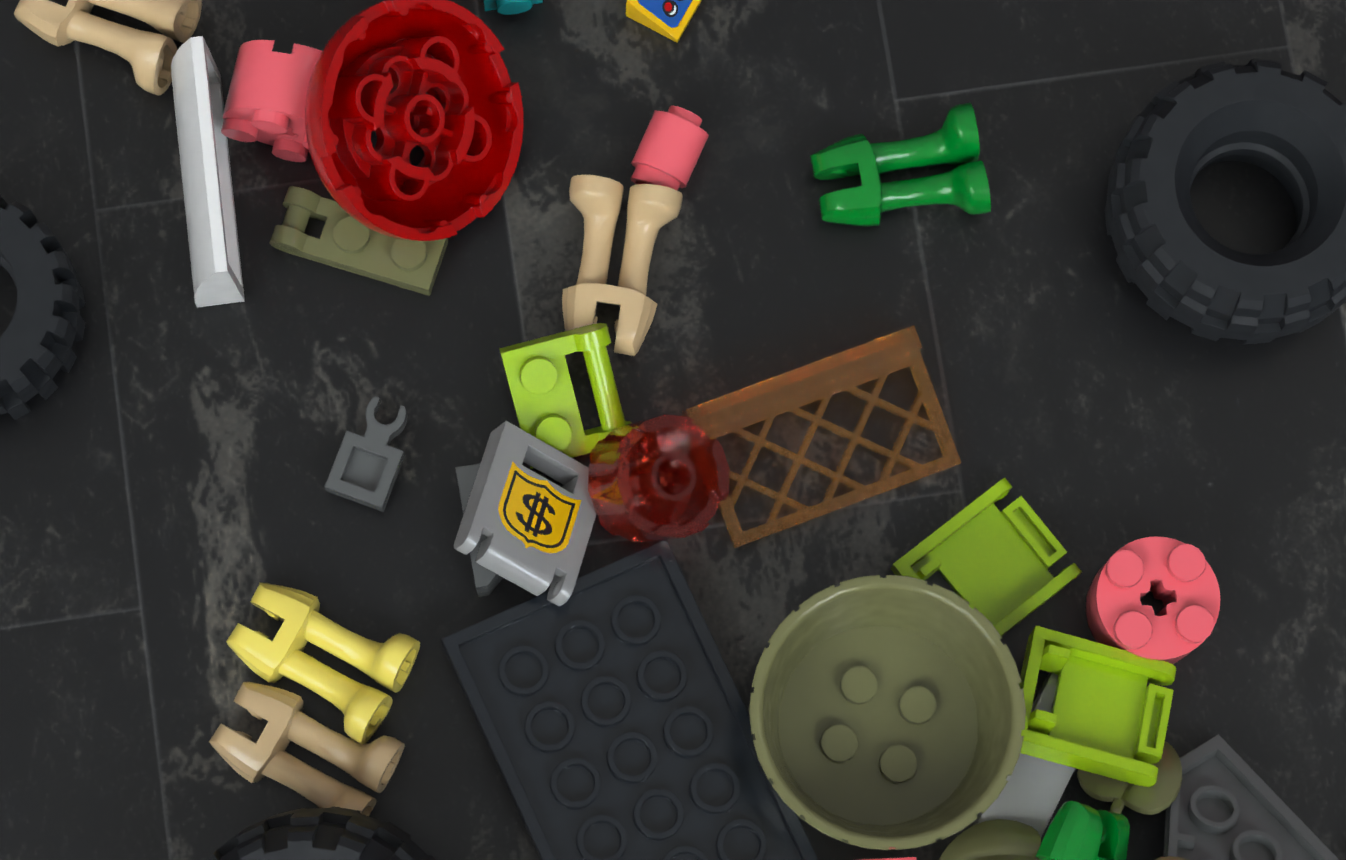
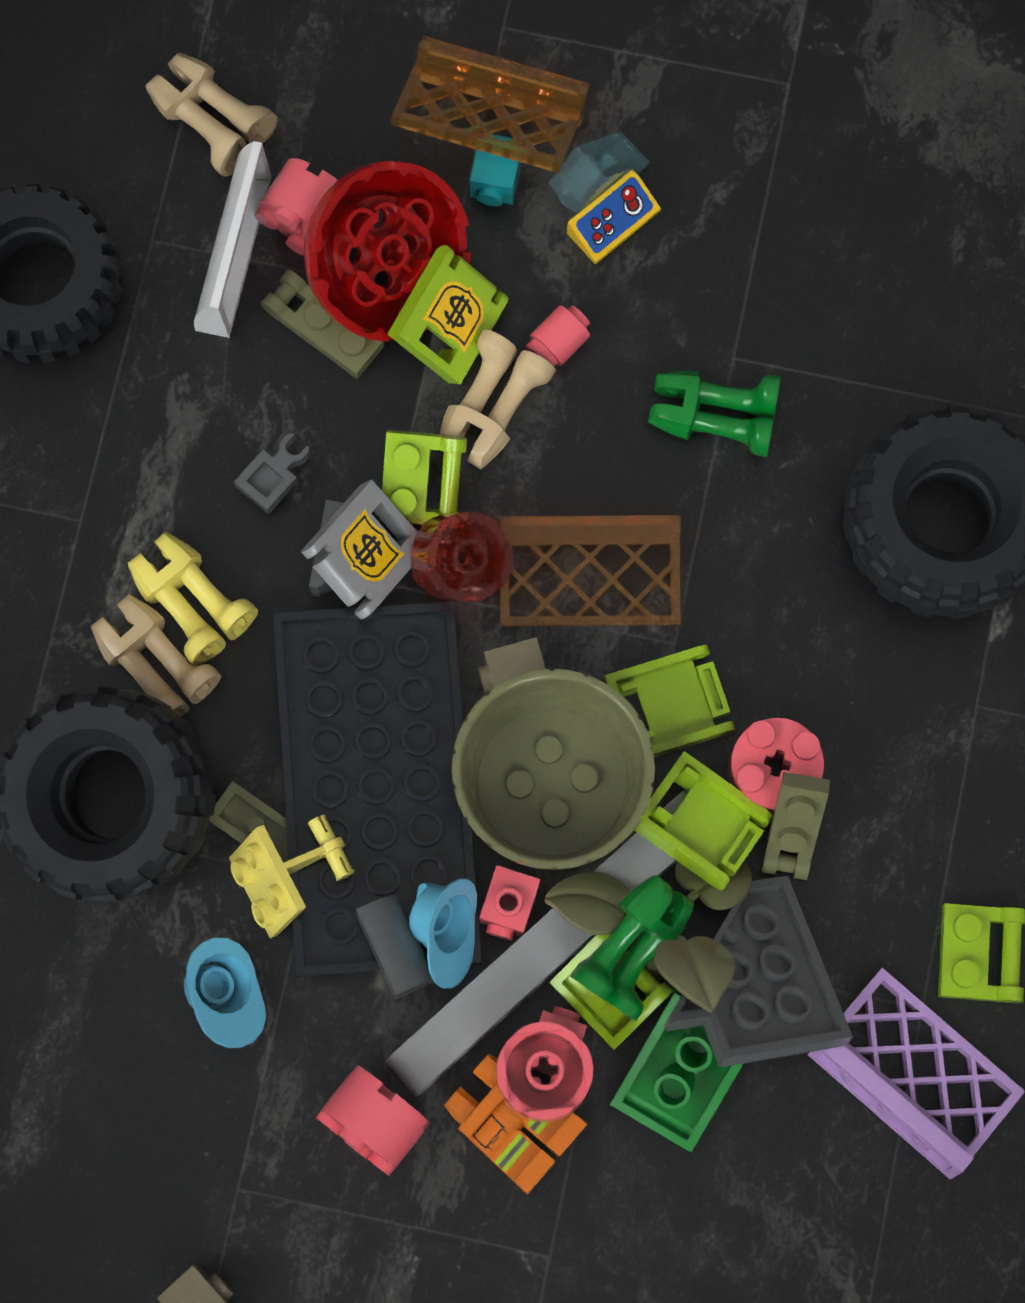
camera: 25 degrees right, 0 degrees up
none -> lime container [387,245,509,384]
none -> dark tan brick [478,637,546,693]
none -> olive plate [761,772,830,881]

